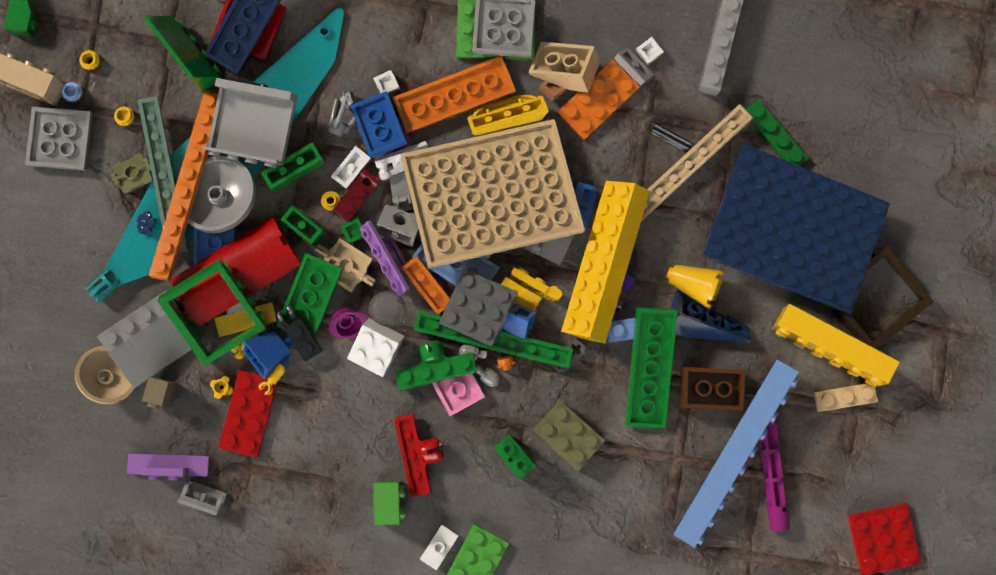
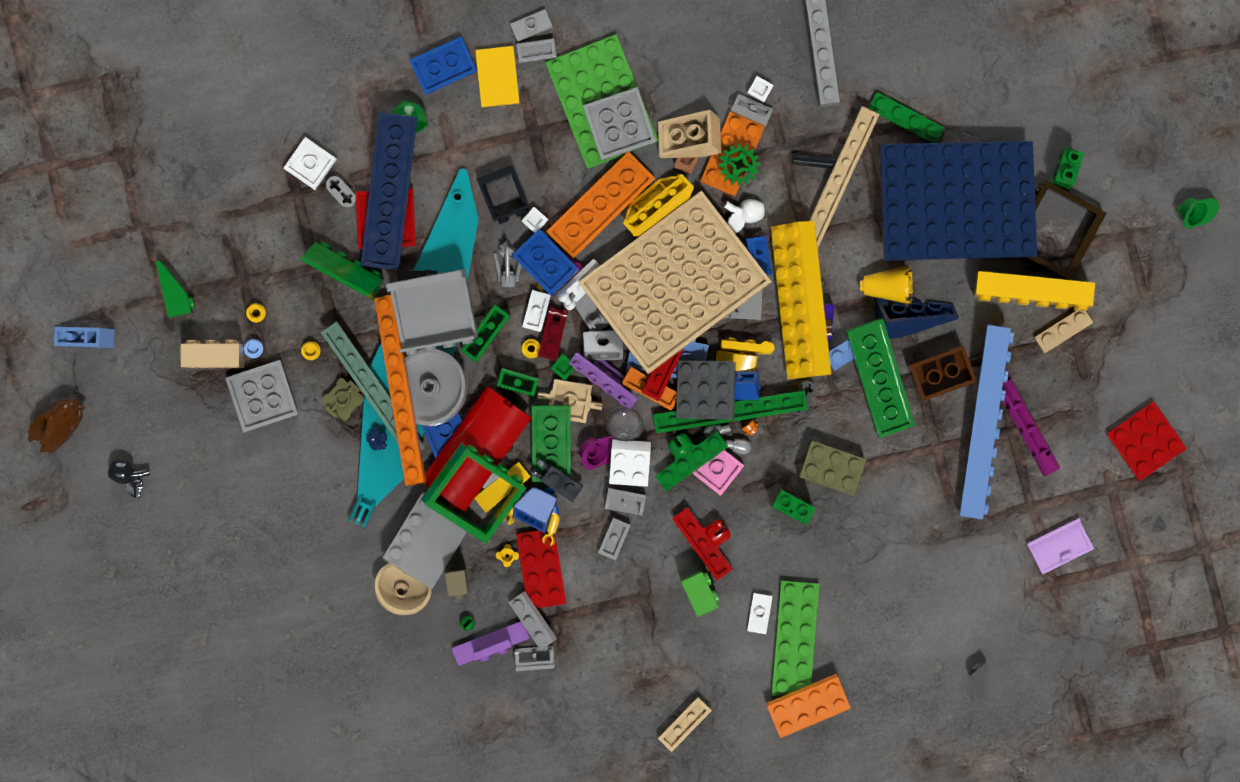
camera: 20 degrees left, 5 degrees up
none -> green hinge [460,615,475,631]
none -> black window [477,165,530,225]
none -> light grey plate [509,591,557,650]
none -> light grey plate [598,518,631,561]
none -> light grey hinge [605,488,646,516]
none -> red plate [641,349,683,401]
none -> green gear [718,144,760,186]
none -> white piece [724,199,765,234]
none -> green hips [1051,147,1084,191]

